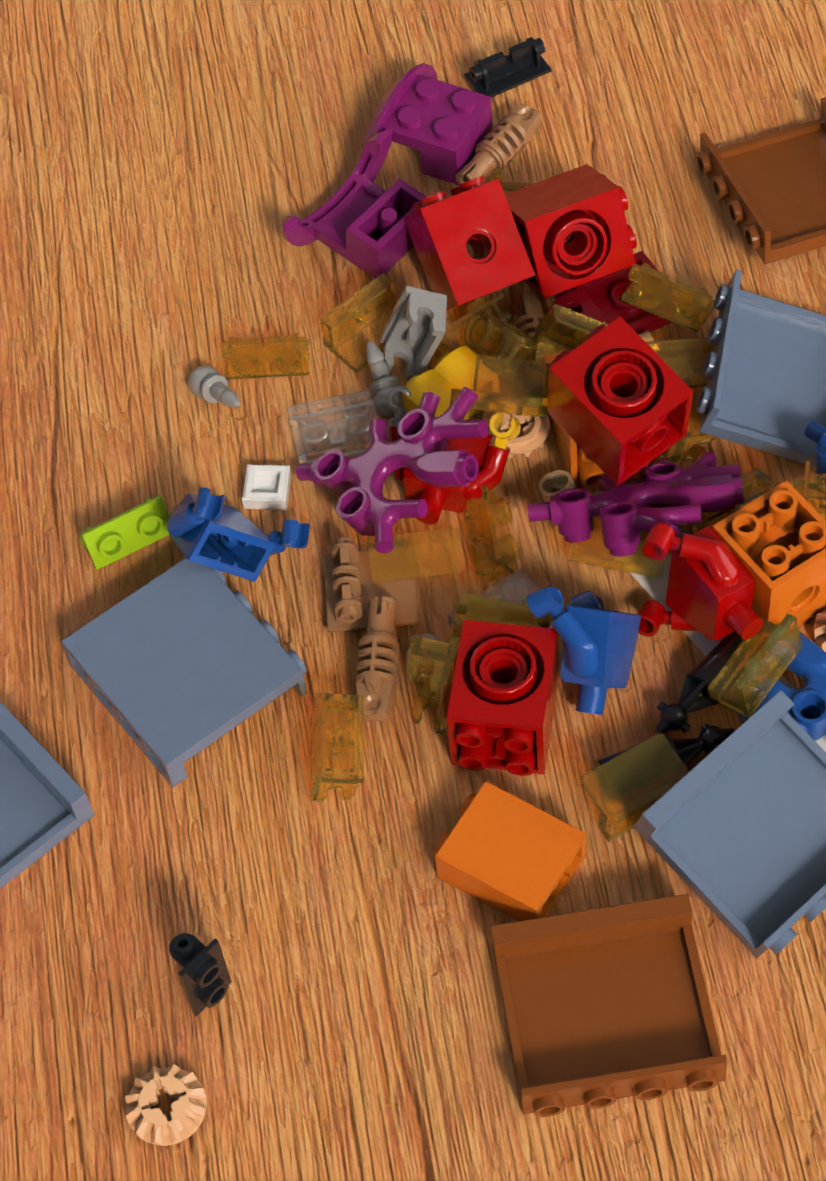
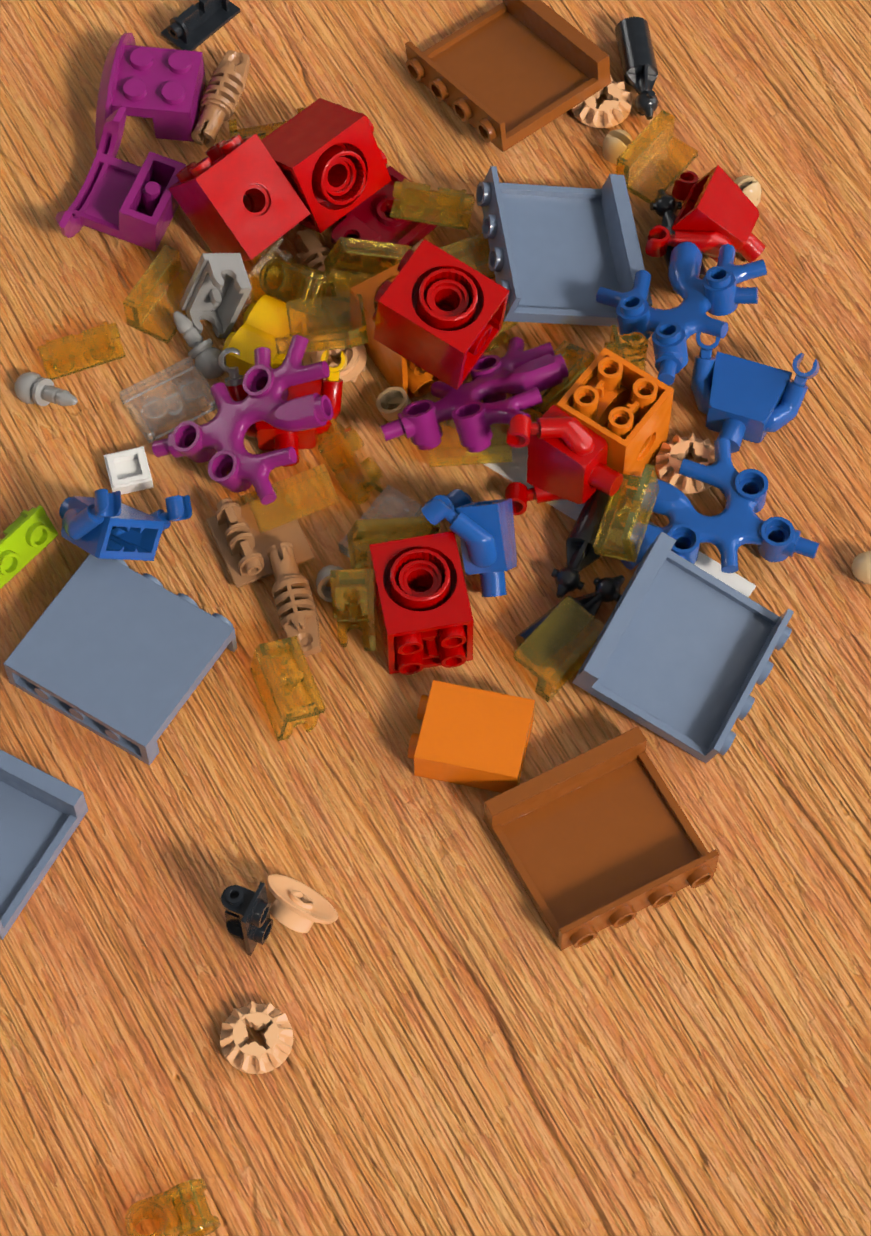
camera: 25 degrees left, 5 degrees up
none -> light nougat piece [267,874,338,933]

